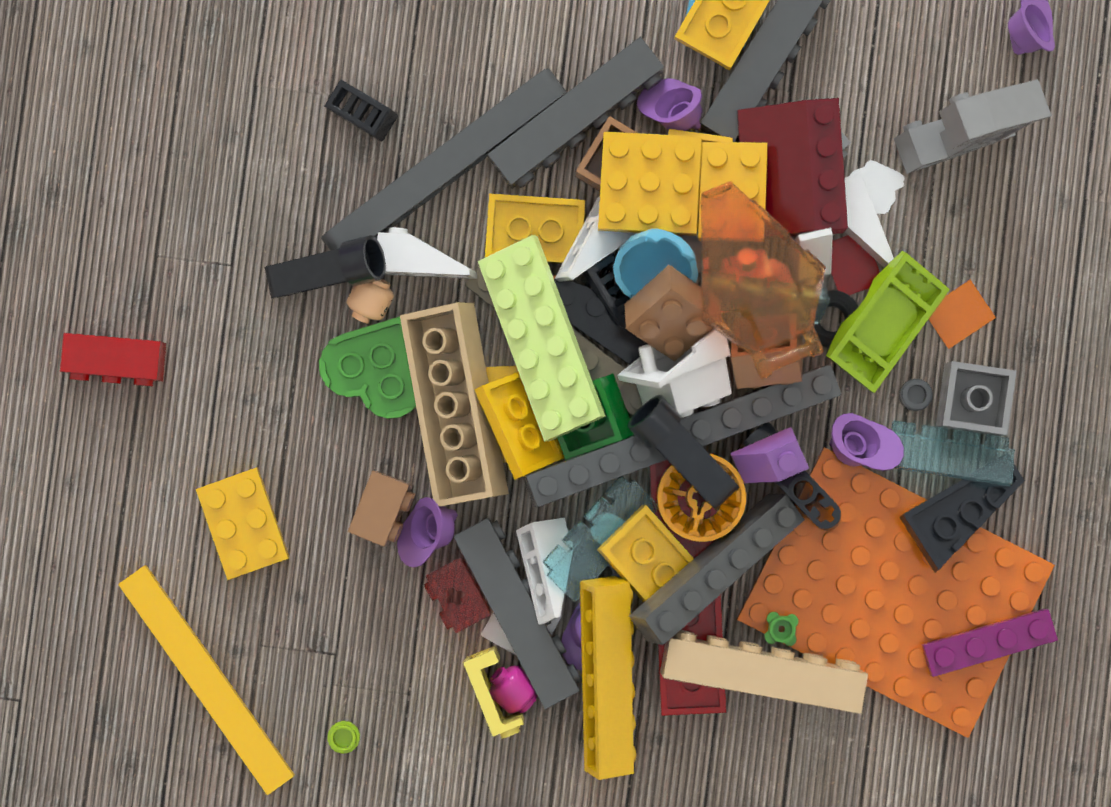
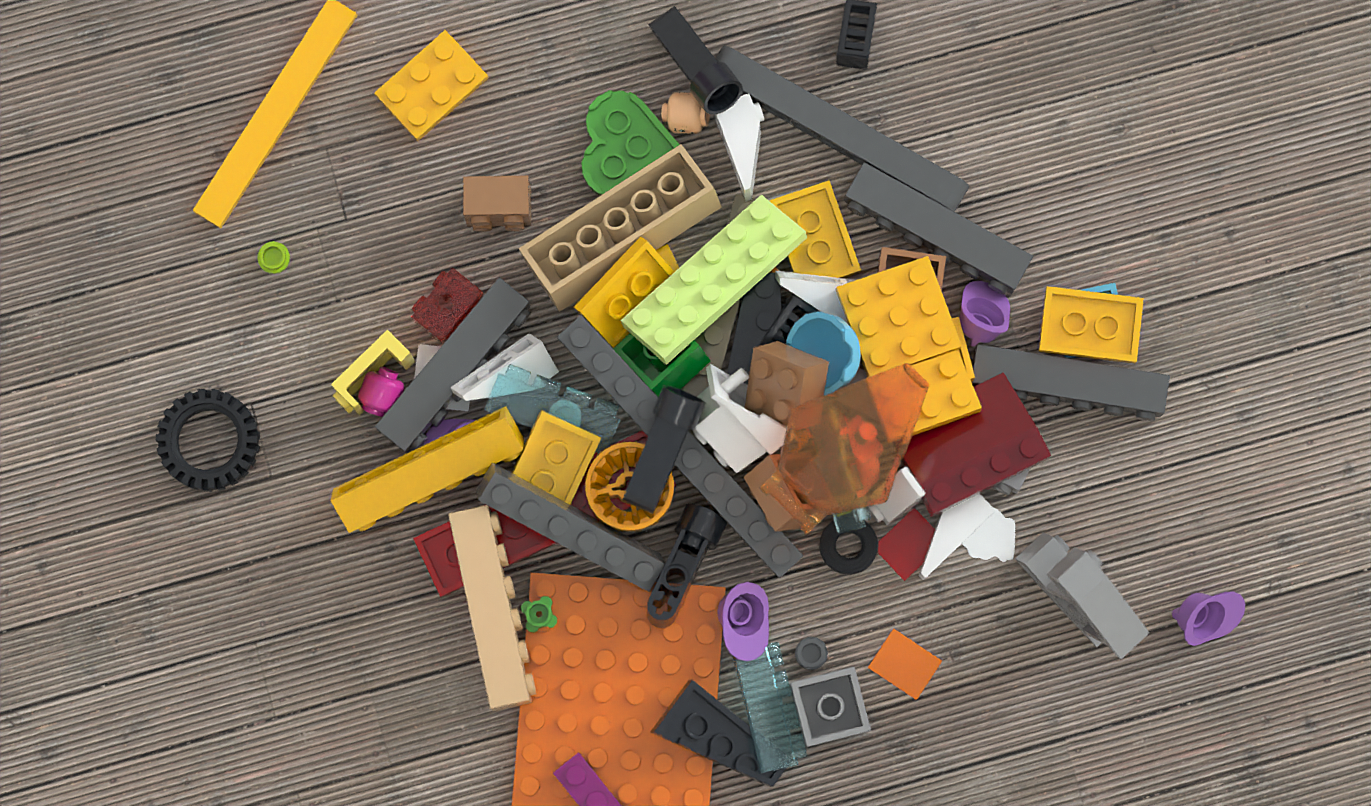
camera: 65 degrees right, 5 degrees down
medium lavender piece [397,497,458,568] -> none
medium lavender slope [731,427,809,483] -> none
lime slope [826,251,950,393] -> none

